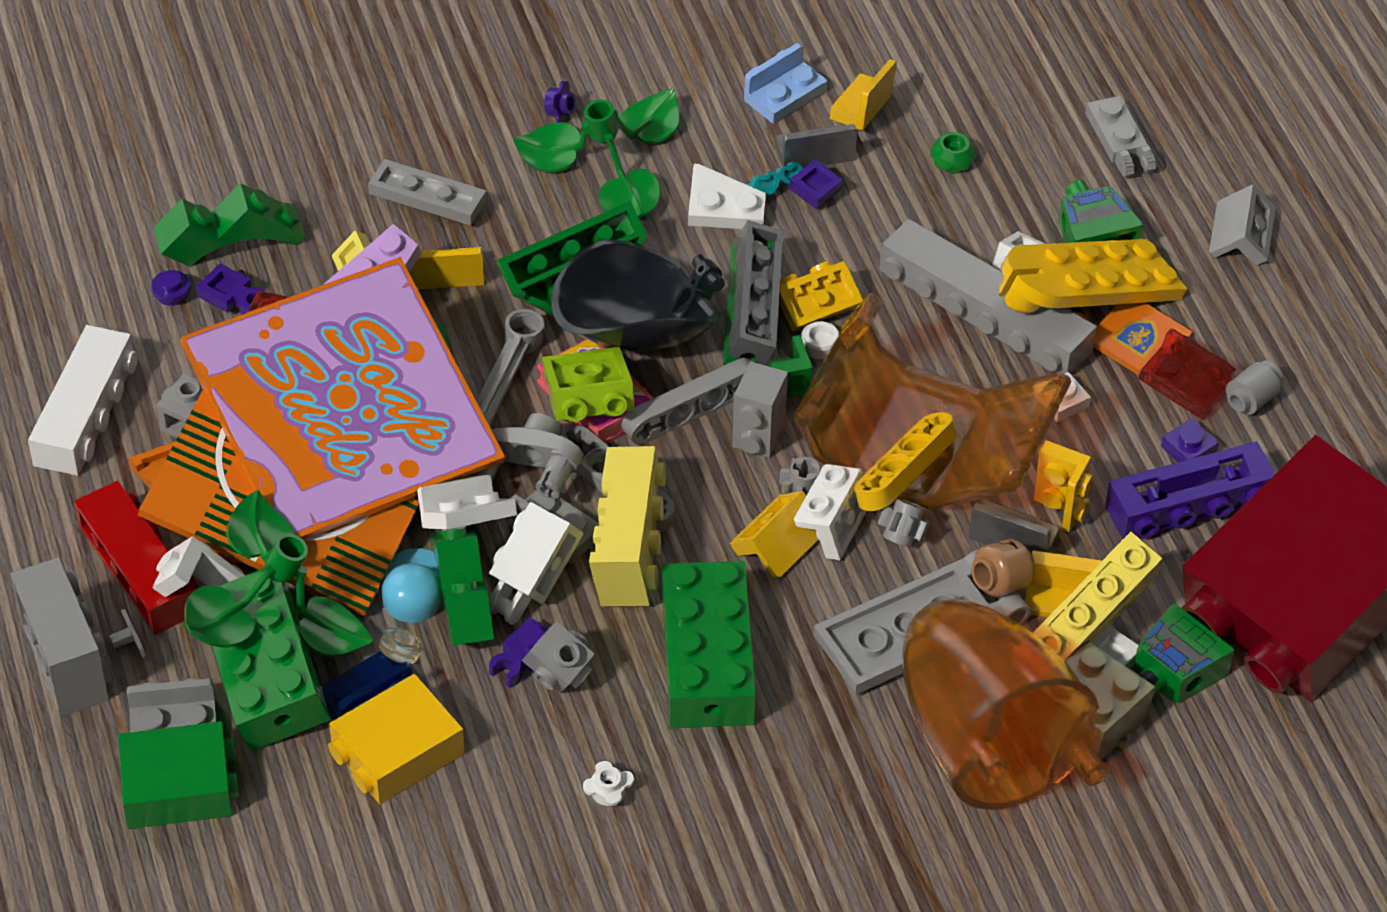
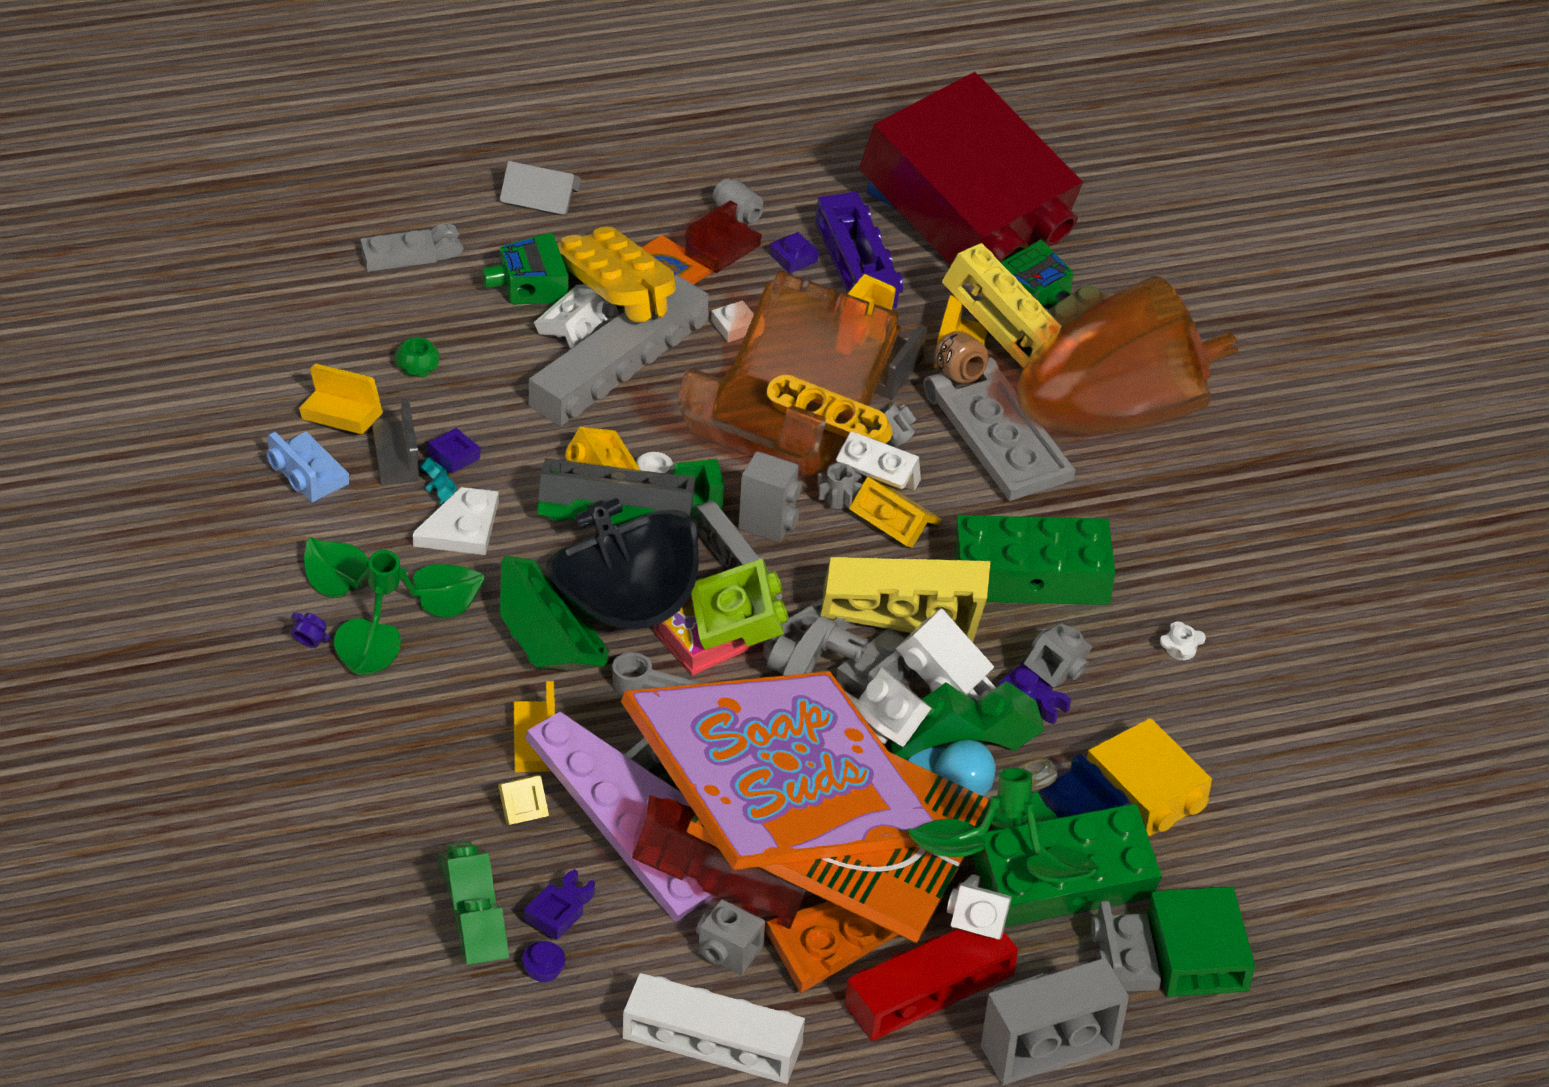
camera: 90 degrees left, 5 degrees down
light grey plate [368,159,487,226] -> none

